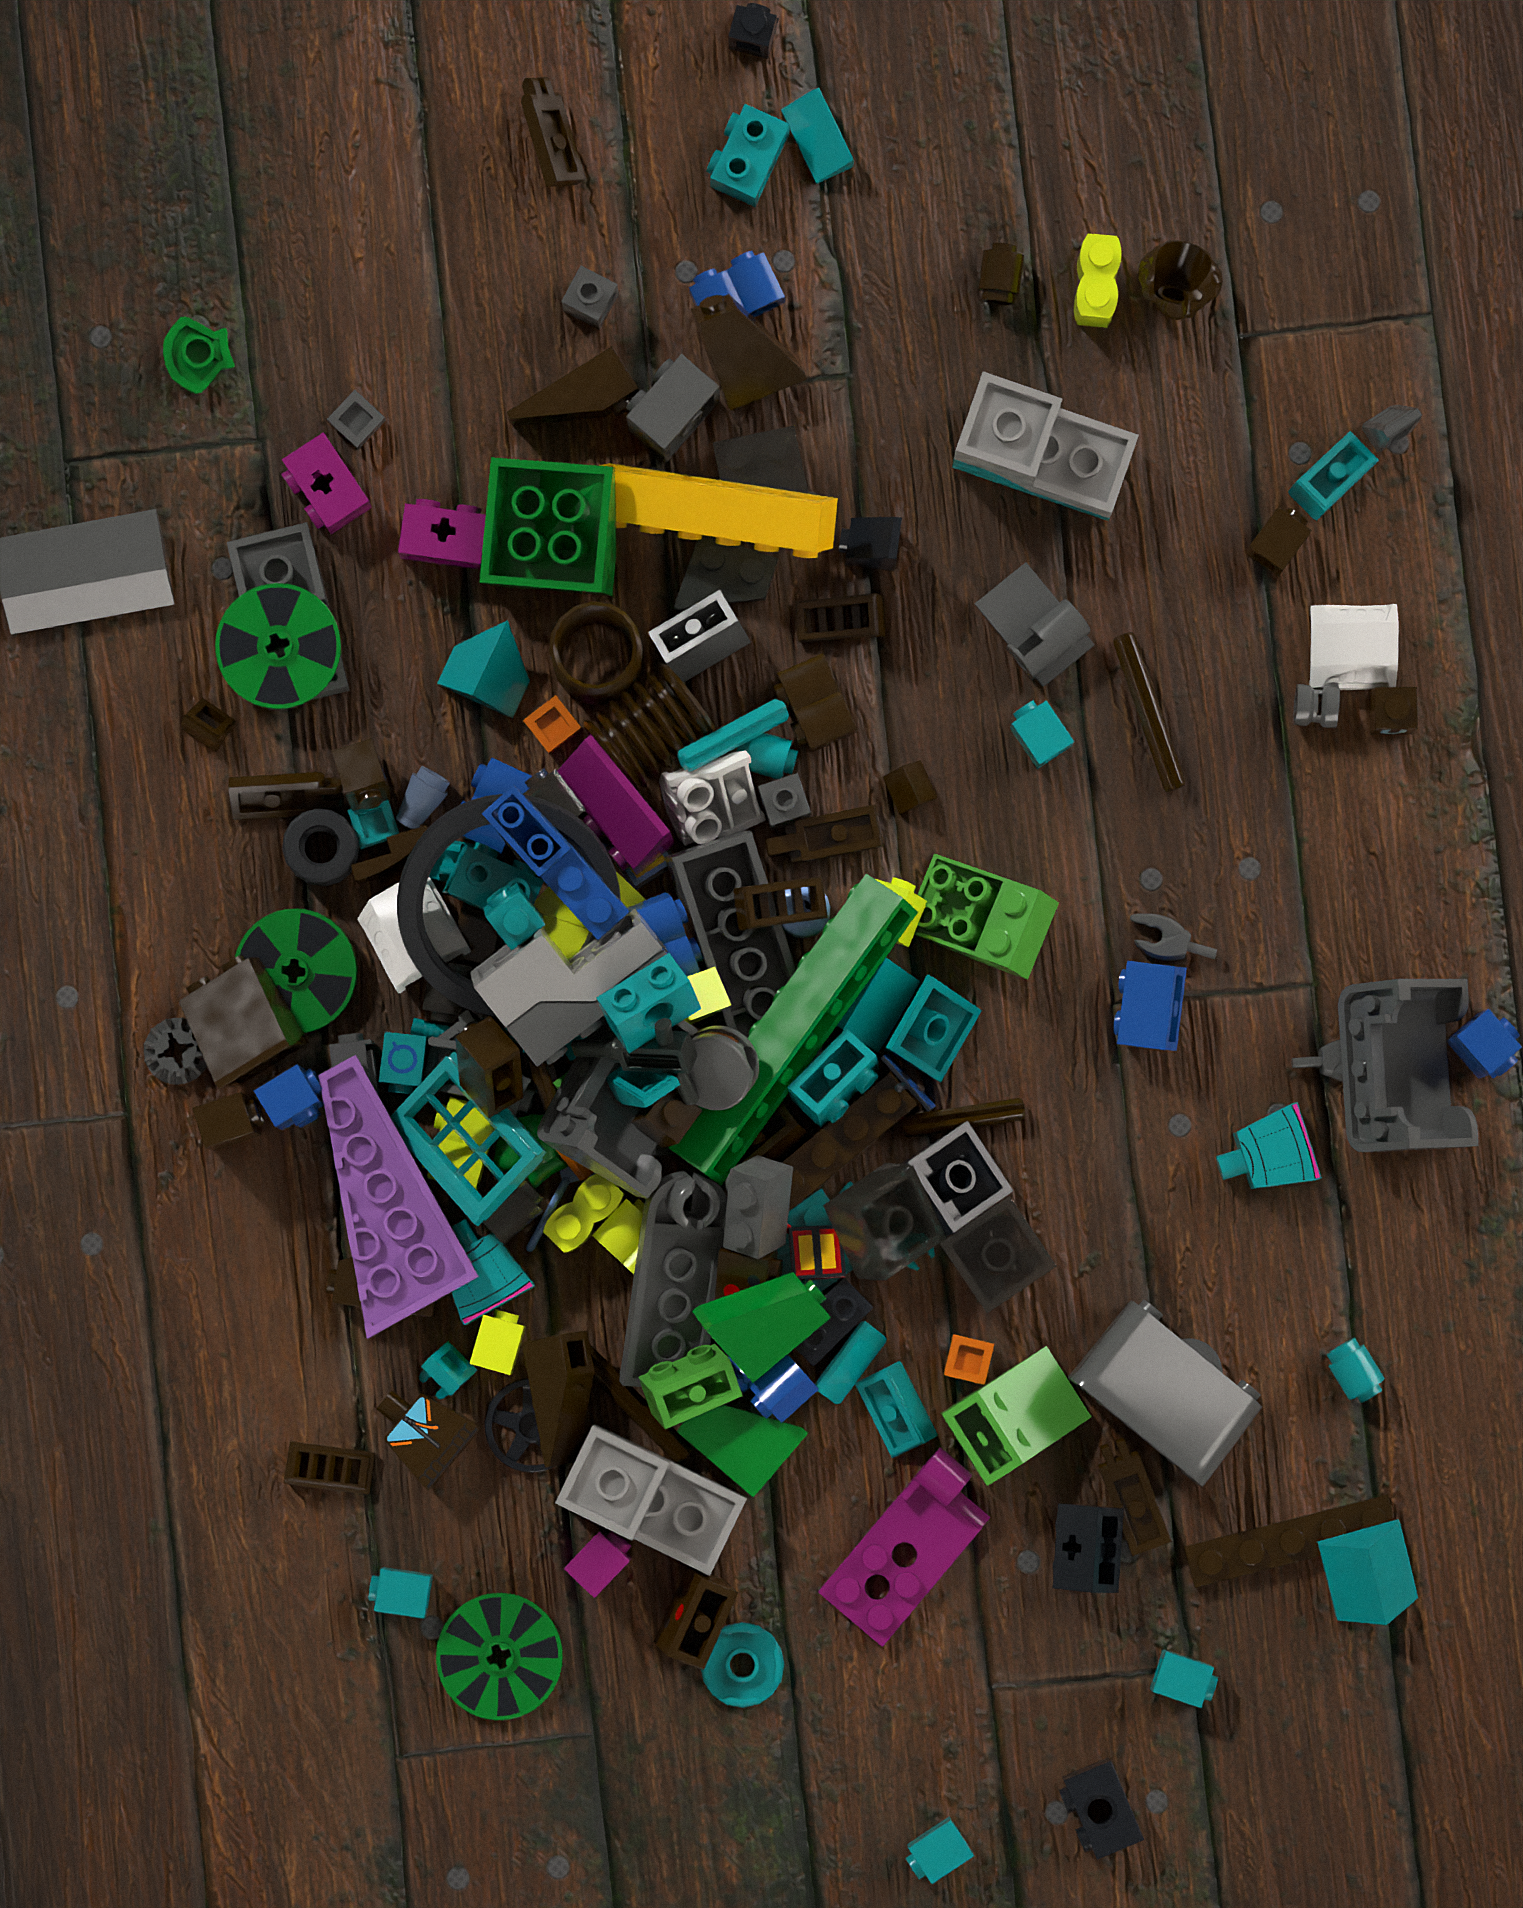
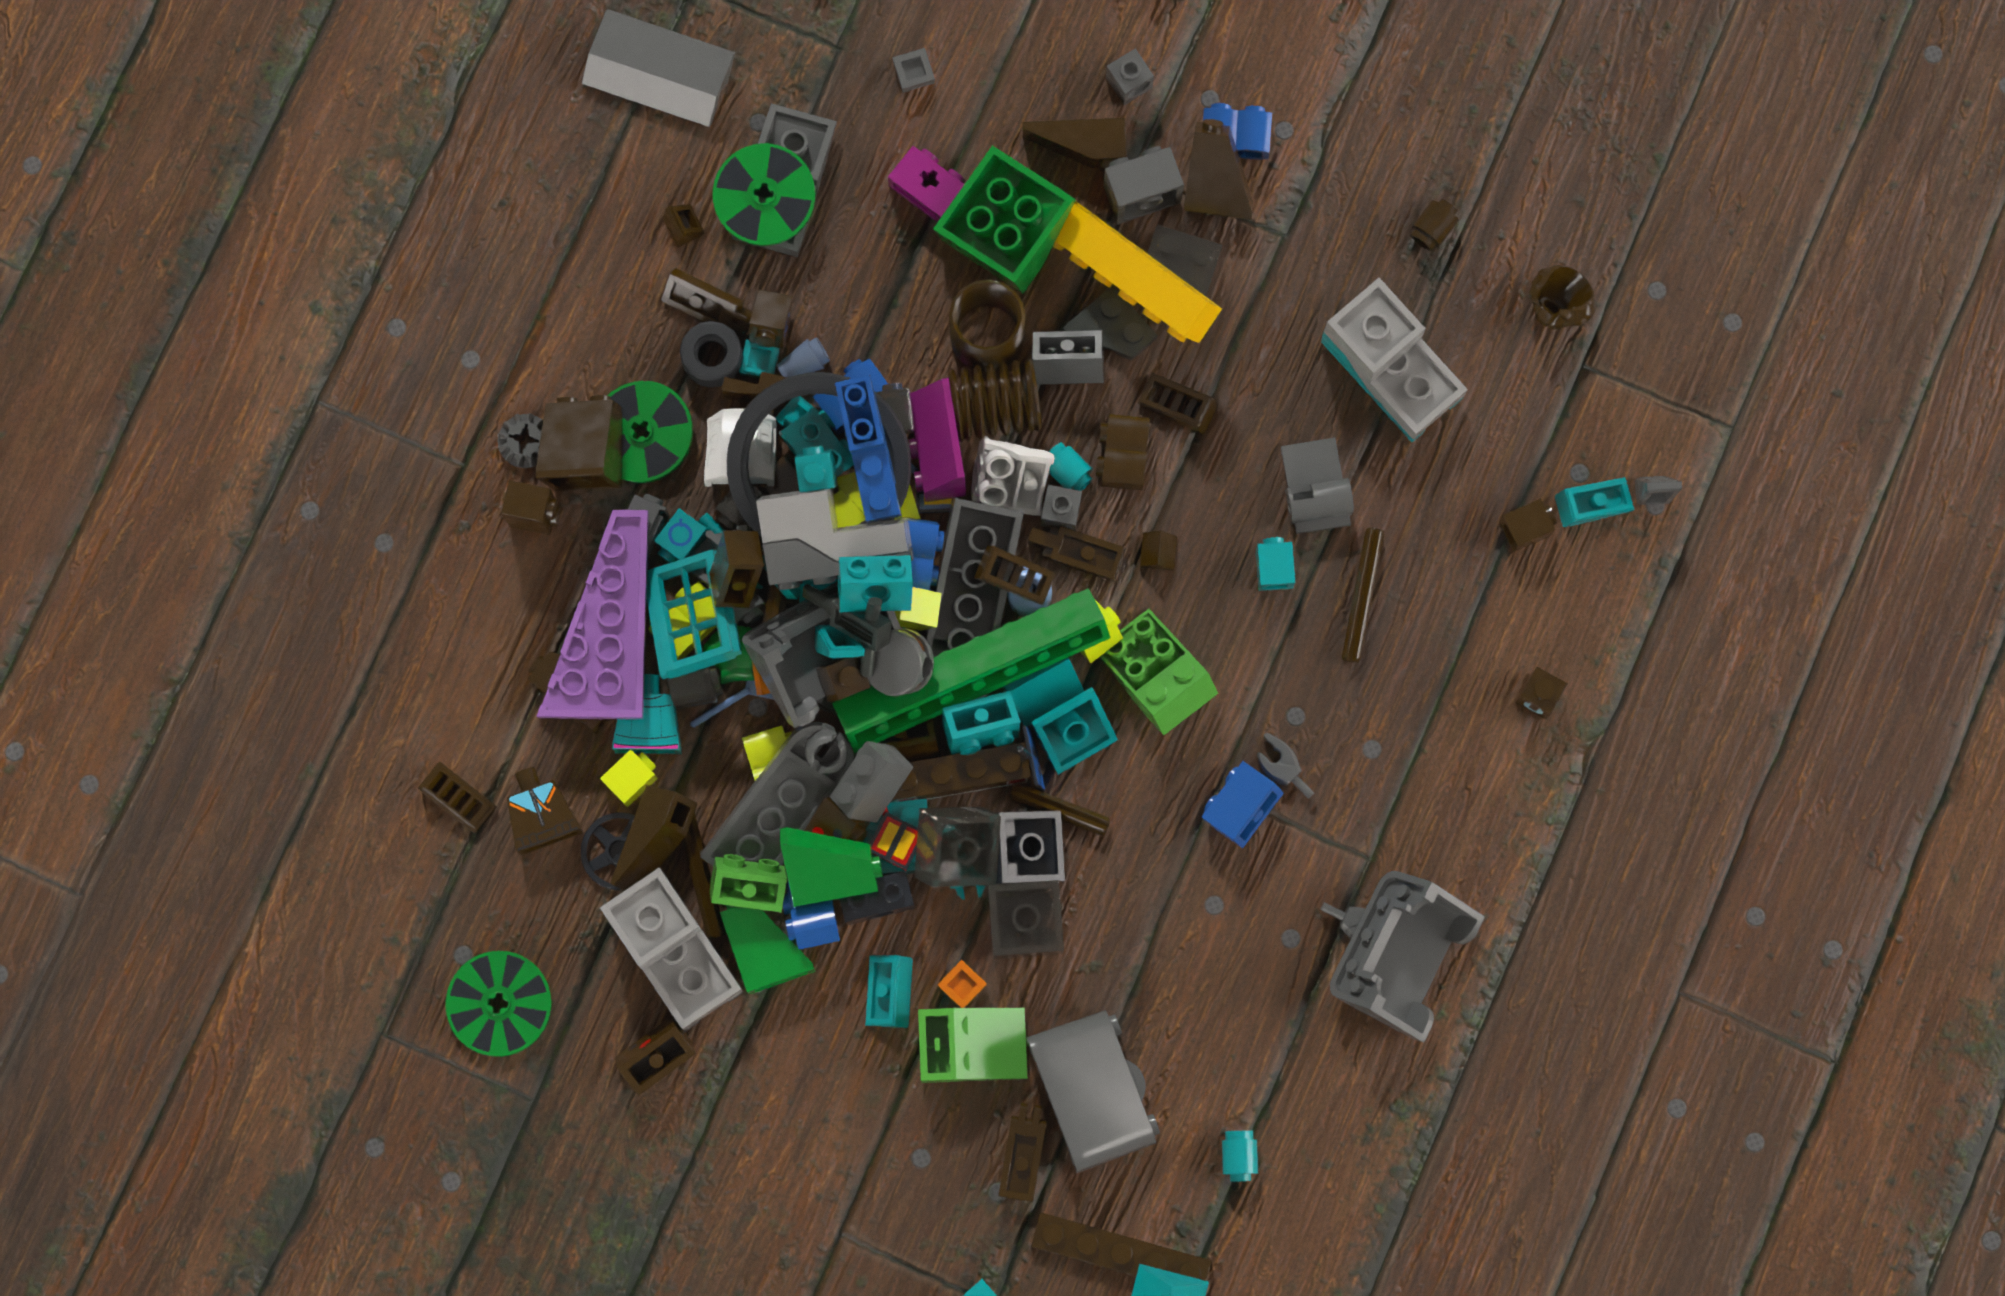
camera: 30 degrees right, 5 degrees down
blue brick [254,1065,324,1130] -> none
magenta brick [281,432,372,534] -> none
teal brick [368,1567,433,1619] -> none
teal tile [419,1341,477,1399] -> none
teal slope [437,620,530,719] -> none
orange plate [523,695,582,755] -> none
neon yellow brick [543,1174,625,1253] -> none
magenta brick [564,1528,632,1598] -> none
teal axle [677,699,789,772] -> none
teal tile [701,1622,784,1708] -> none
teal brick [706,104,790,207] -> none
teal slope [781,87,854,184] -> none
teal slope [815,1321,887,1404] -> none
magenta hinge [818,1447,990,1647] -> none
black slope [838,517,902,571] -> none
black brick [1052,1504,1124,1593] -> none
neon yellow brick [1074,233,1122,328] -> none
teal torso [1216,1102,1322,1189] -> none
dark grey wheel [1293,684,1340,728] -> none
white slope [1309,604,1399,690] -> none
blue brick [1446,1009,1522,1079] -> none

